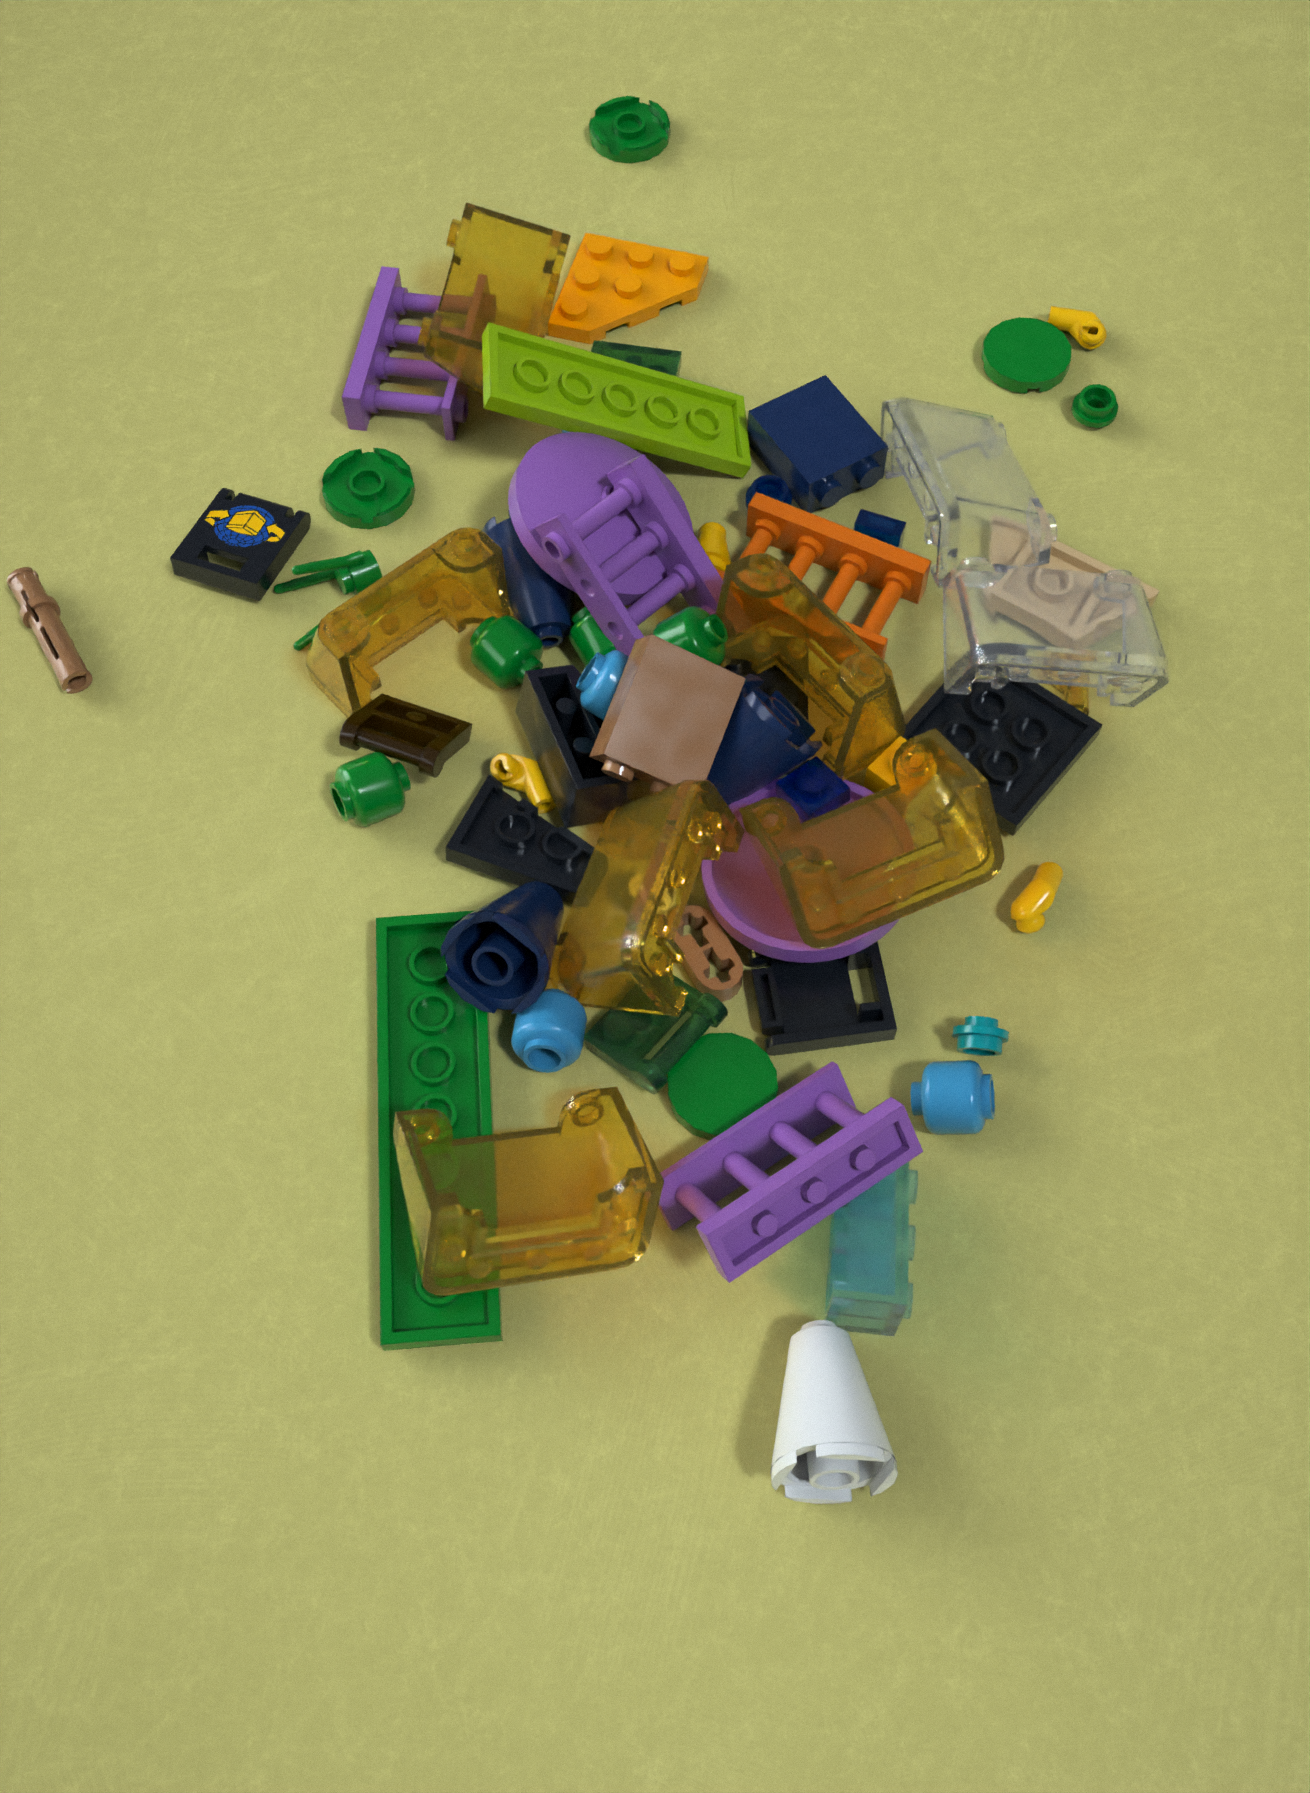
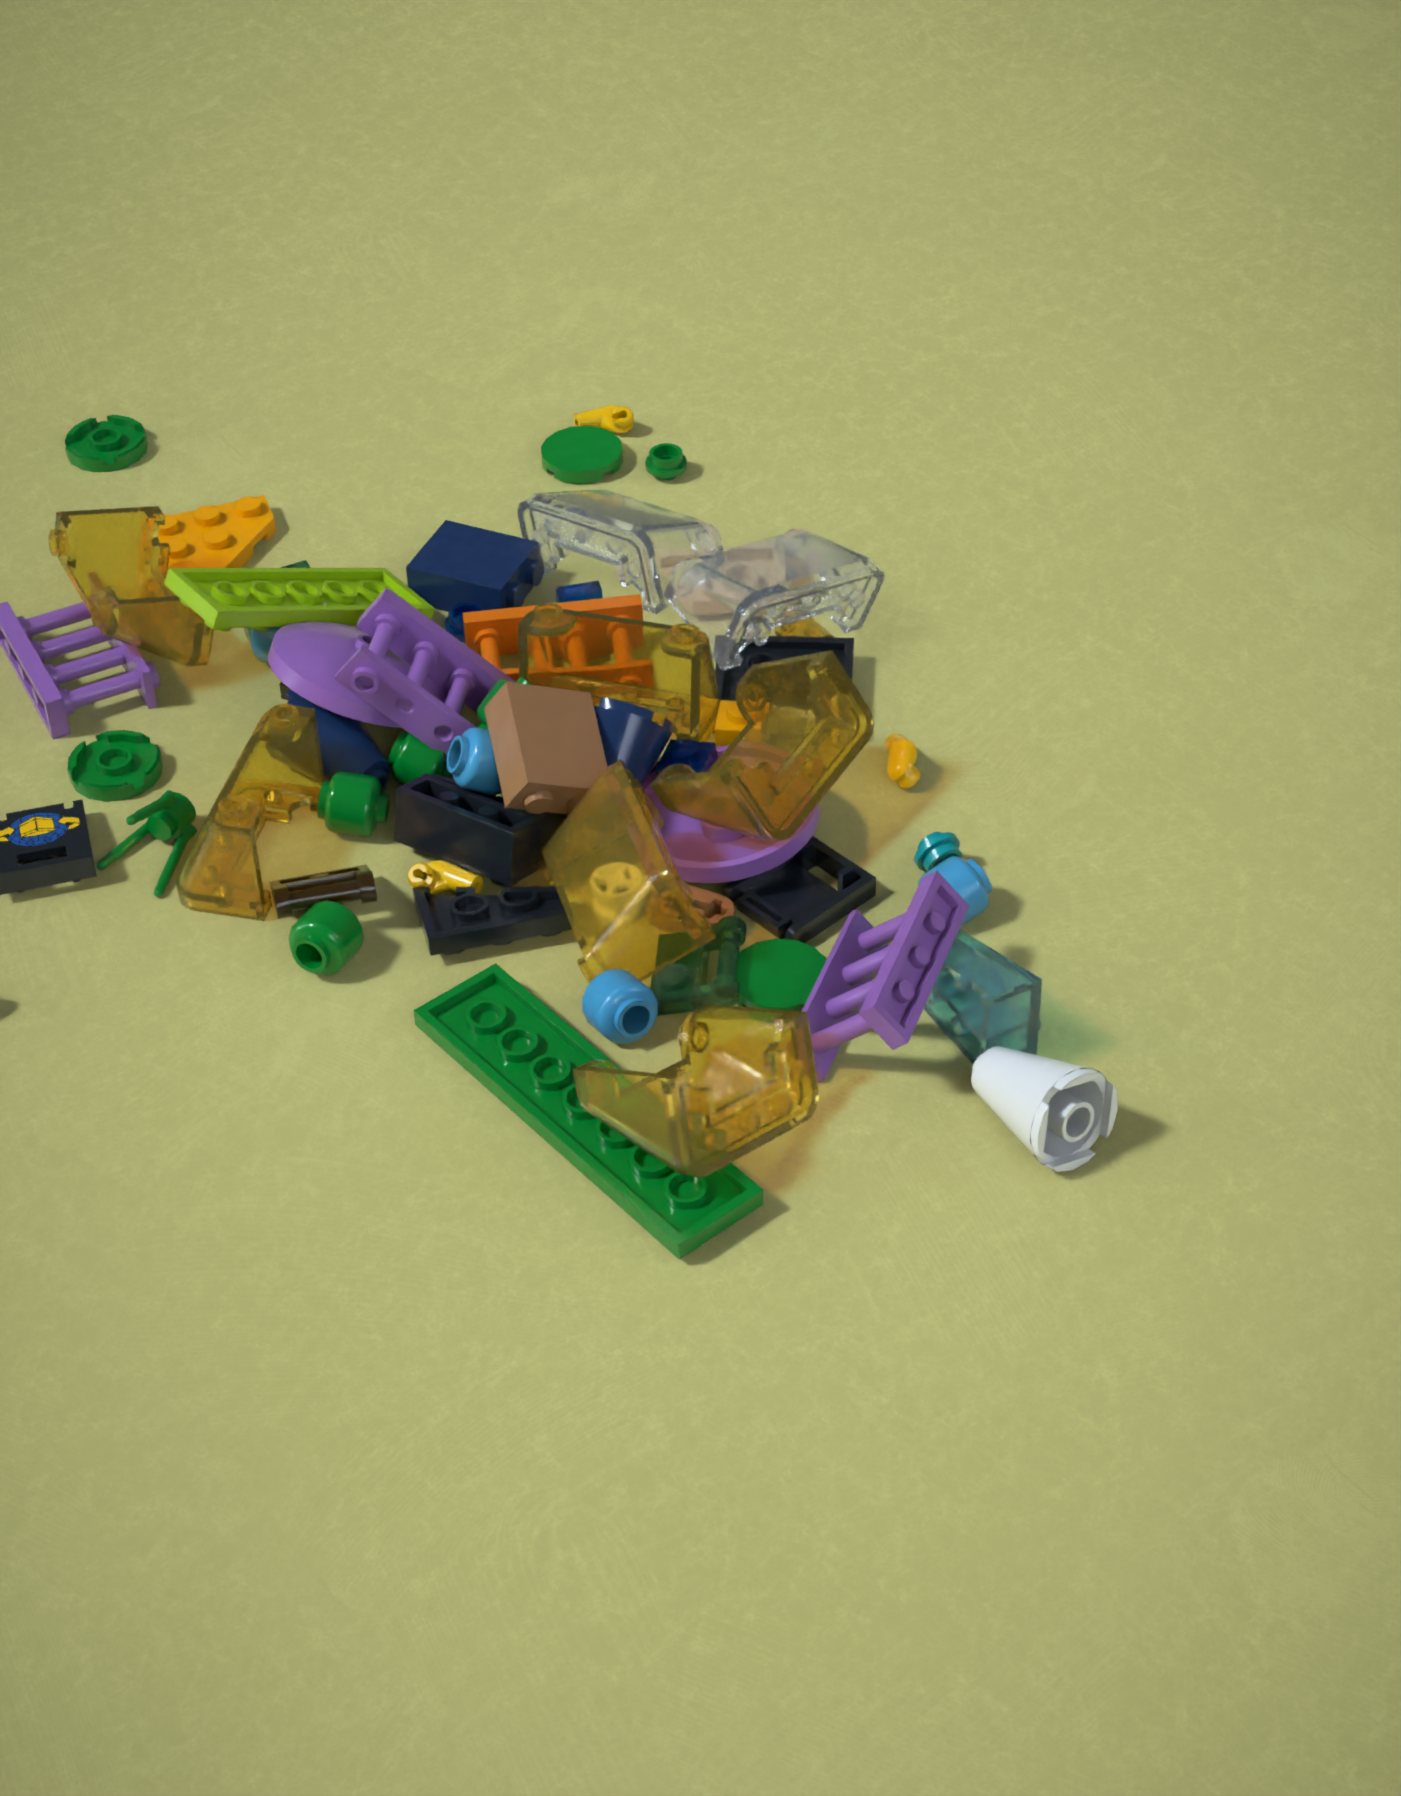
camera: 35 degrees left, 20 degrees down
dark blue cone [441,881,564,1014] -> none

